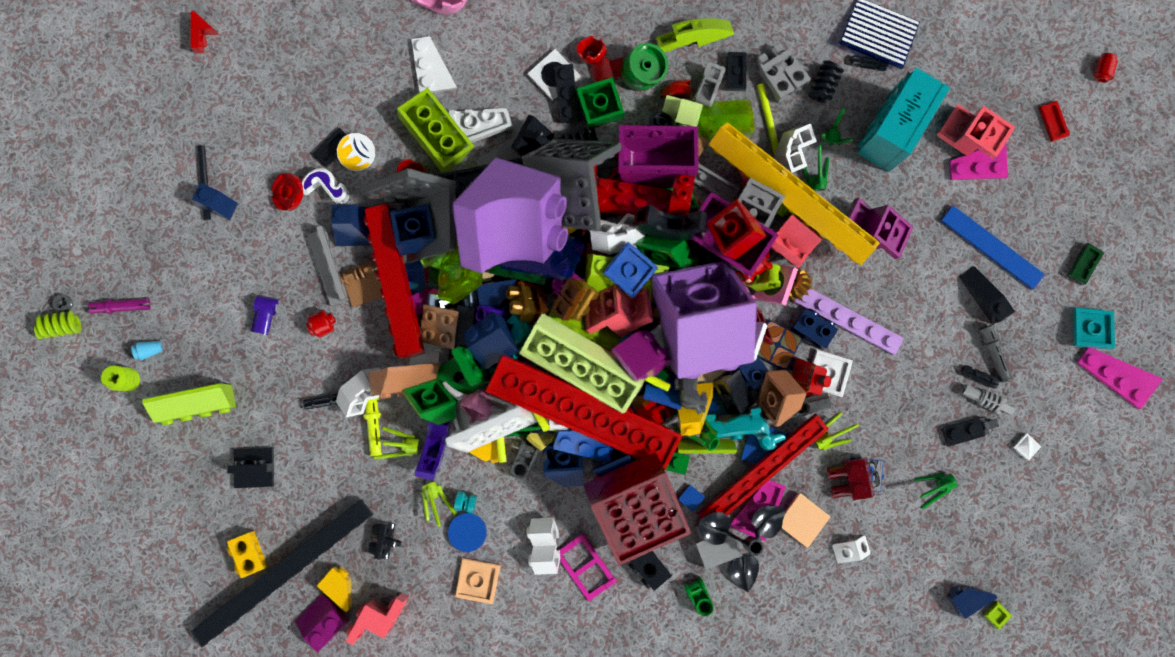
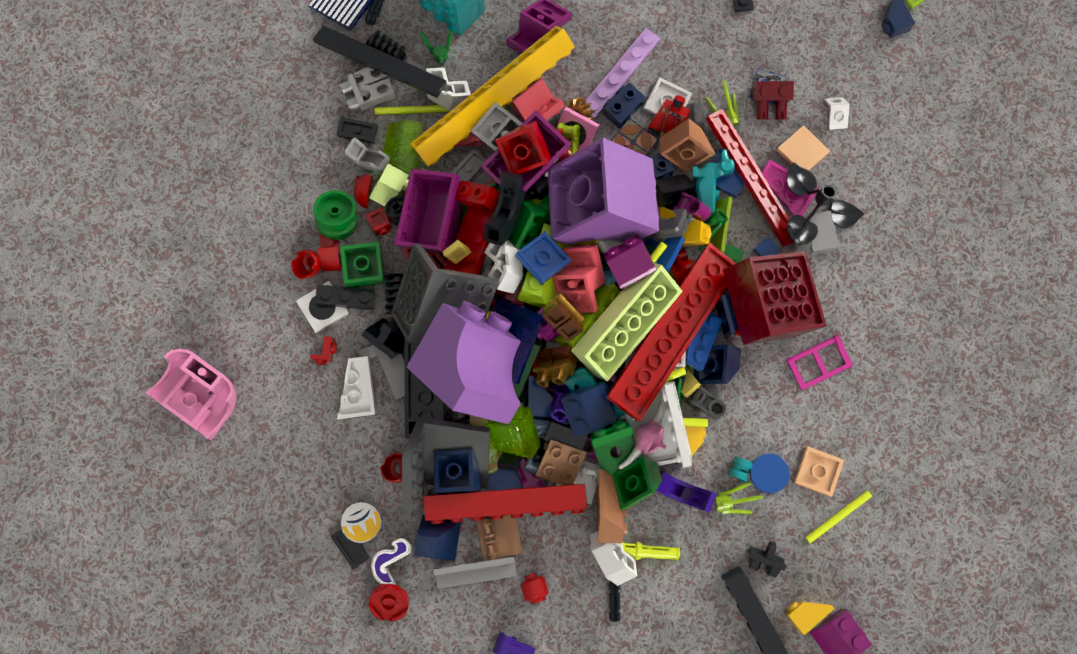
camera: 80 degrees left, 5 degrees down
coral bracket [346,593,409,645] -> none
lime plant [373,426,419,459] -> none
lime slope [397,87,474,173] -> none
white wing [411,36,457,93] -> none
white brick [527,517,560,575] -> none
black brick [628,551,672,591] -> none
lime slope [656,18,735,53] -> none
green piece [683,576,714,617] -> none
green plant [802,144,829,191] -> none
green plant [914,472,957,509] -> none
none -> red bracket [310,336,338,365]
none -> black tile [313,25,447,98]
none -> red bracket [365,207,393,237]
none -> light yellow tile [442,240,471,264]
none -> magenta piece [673,192,711,222]
none -> neon yellow bar [805,490,872,543]

